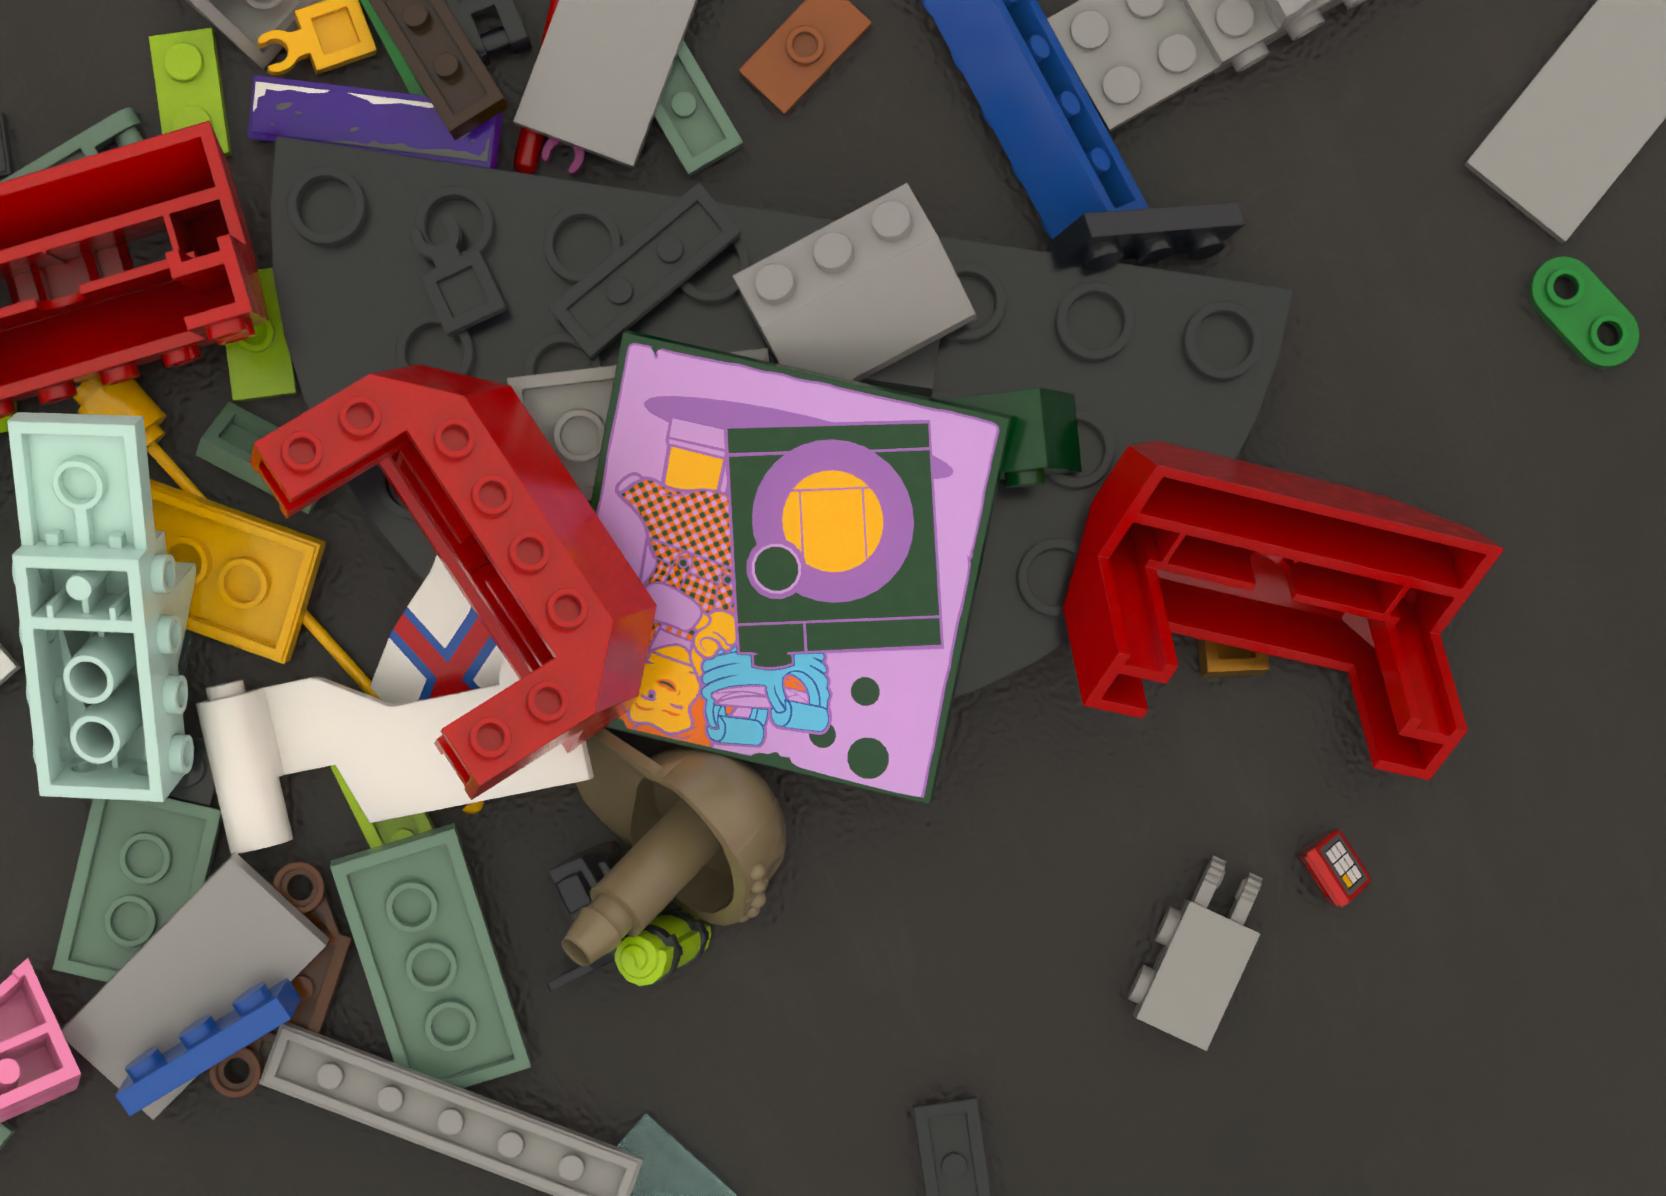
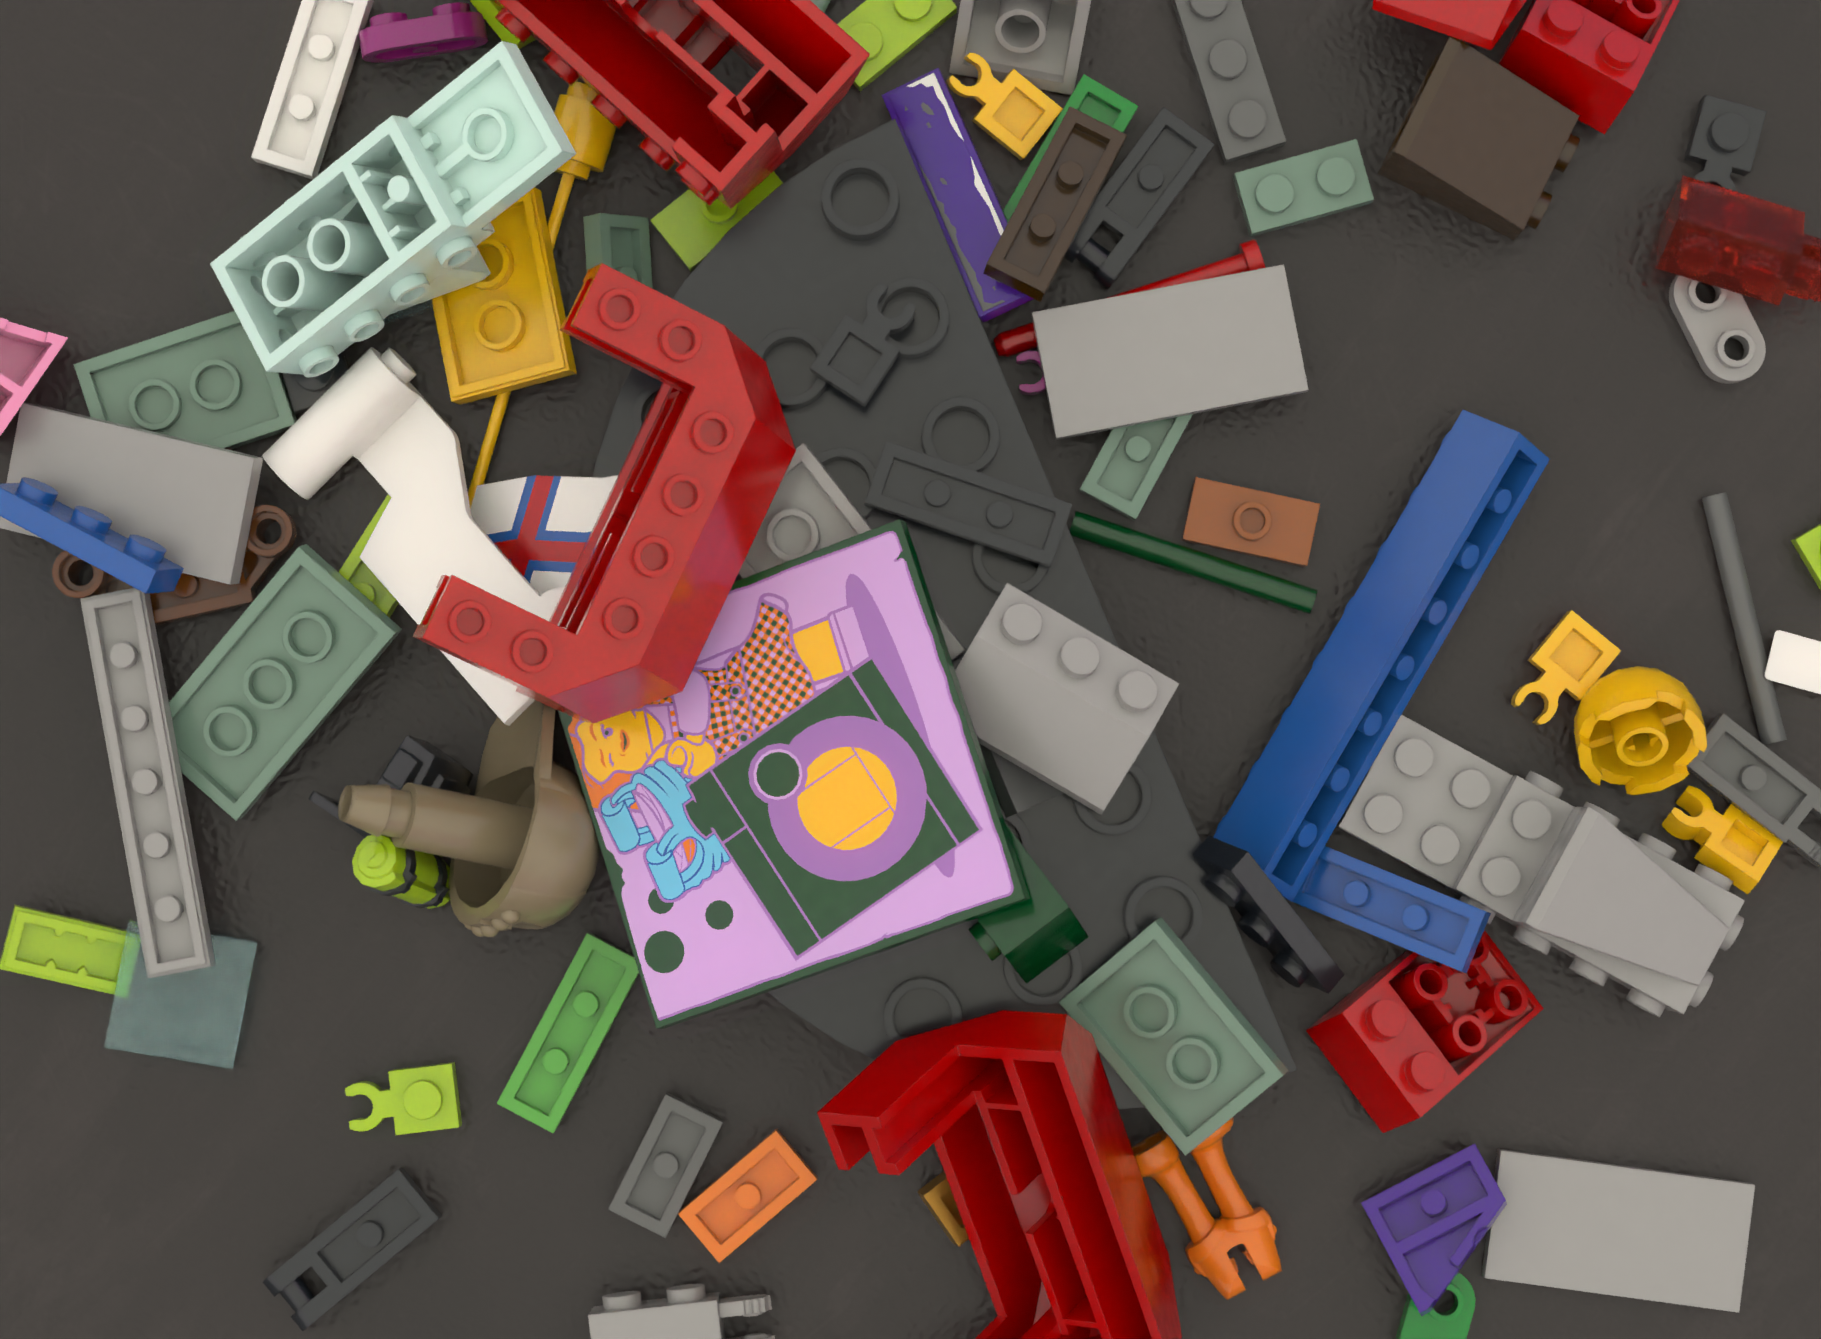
camera: 60 degrees right, 0 degrees up
none -> lime plate [345,1062,462,1135]
none -> bright green plate [497,932,639,1133]
none -> dark grey plate [608,1092,724,1238]
none -> orange plate [678,1129,818,1263]
none -> sand green plate [1059,917,1289,1156]
none -> dark green bar [1069,511,1318,614]
none -> orange piece [1132,1117,1282,1300]
none -> blue plate [1292,846,1491,973]
none -> red slope [1306,930,1544,1133]
none -> dark purple wing [1361,1143,1507,1316]

